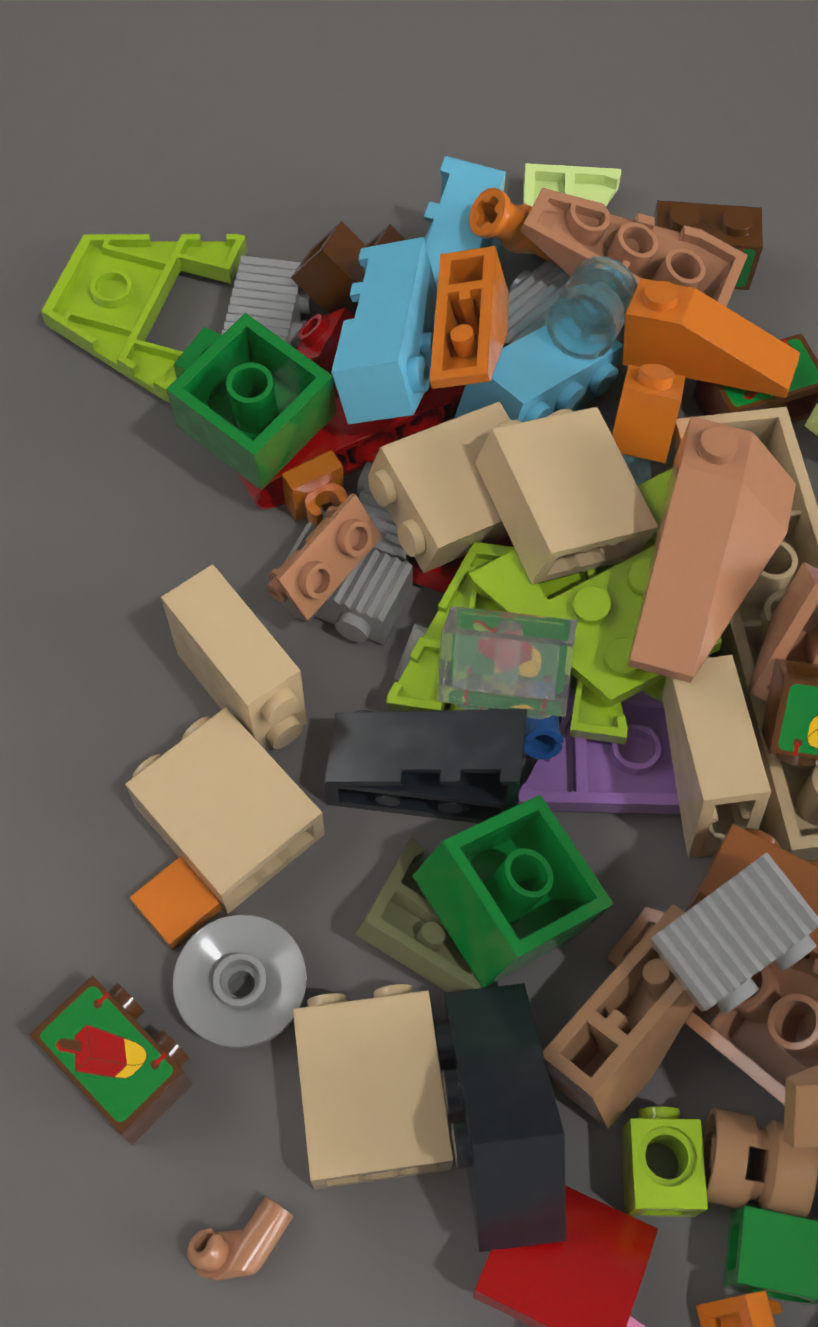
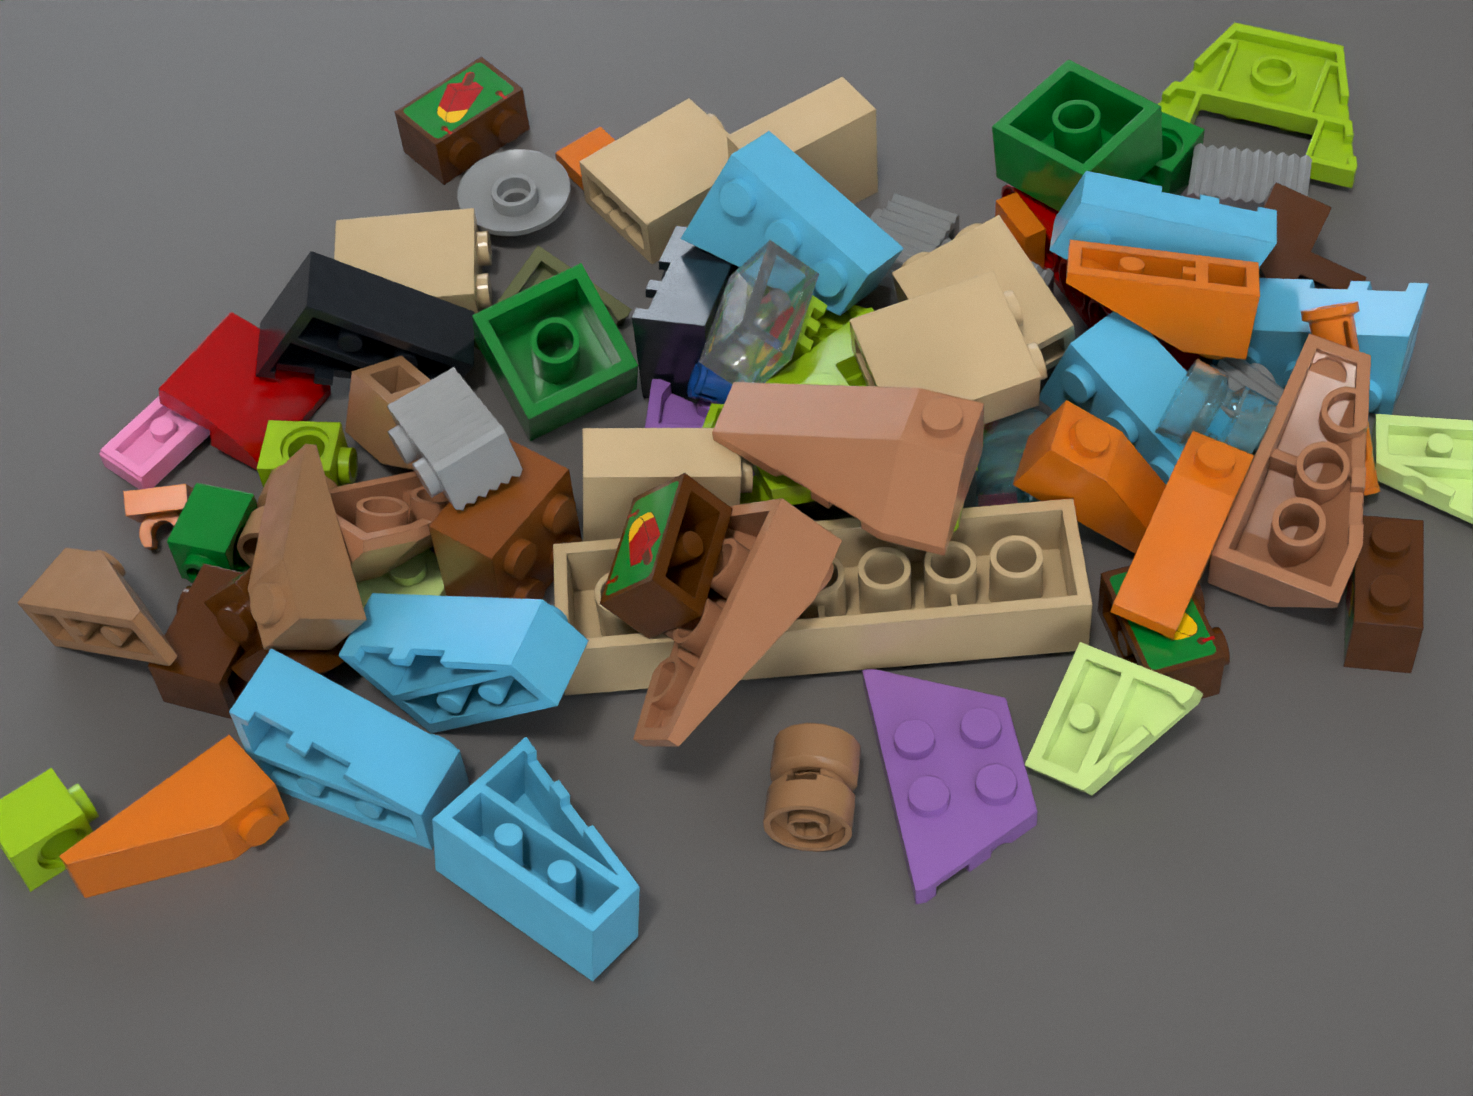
camera: 100 degrees right, 10 degrees down
nougat arm [187,1196,294,1281] -> none
nougat hinge [266,493,382,621] -> none
none -> medium azure wedge [681,131,904,316]

